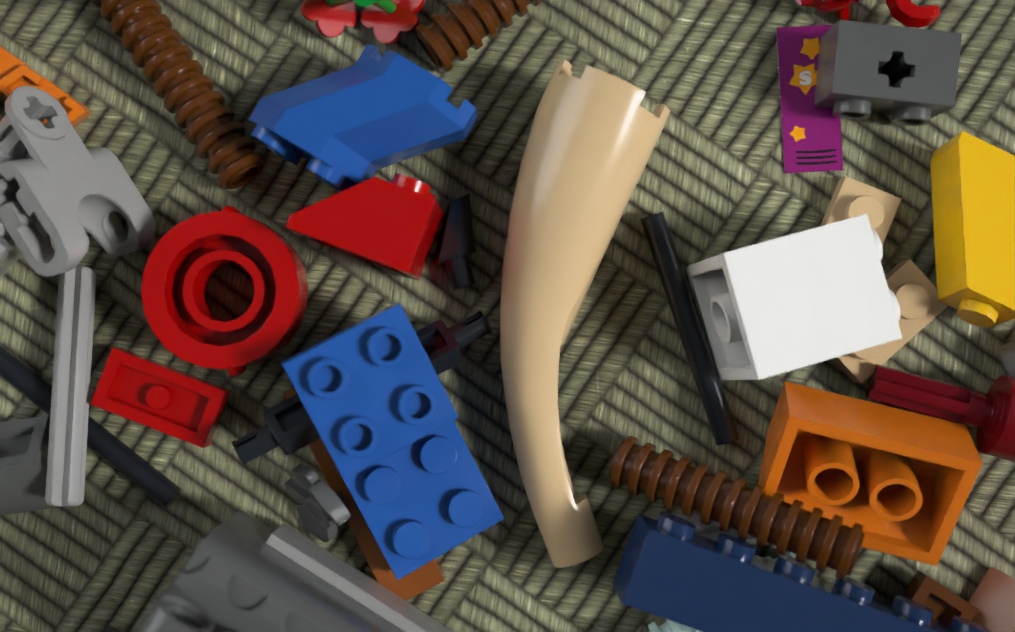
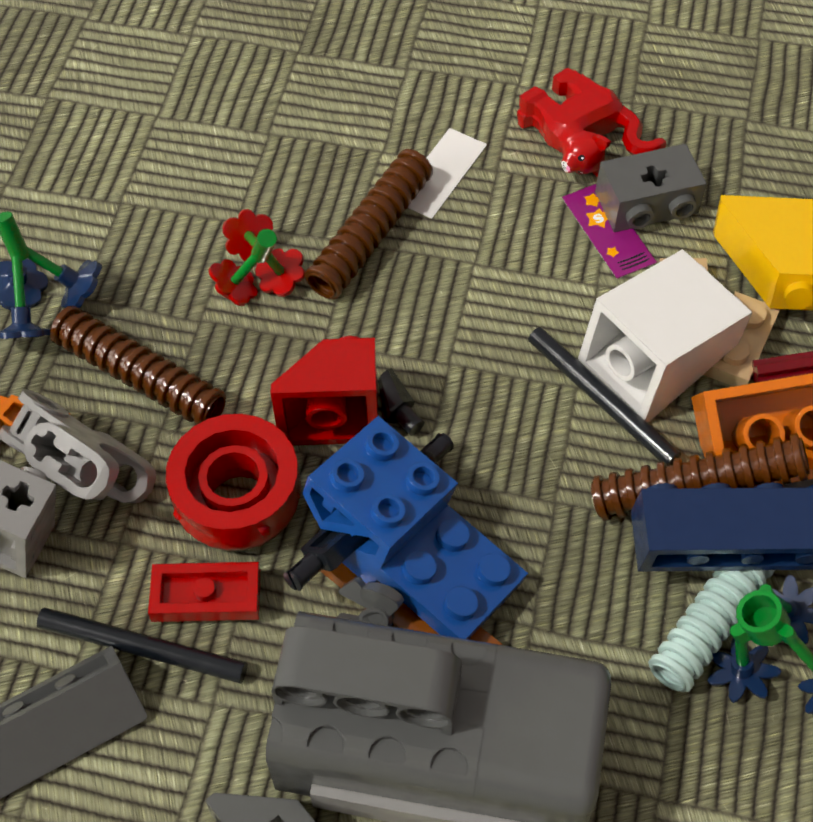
camera: 25 degrees left, 30 degrees down
light grey axle [45,266,96,507] -> none
blue brick [248,44,478,192] -> none
tan brick [500,60,670,568] -> none

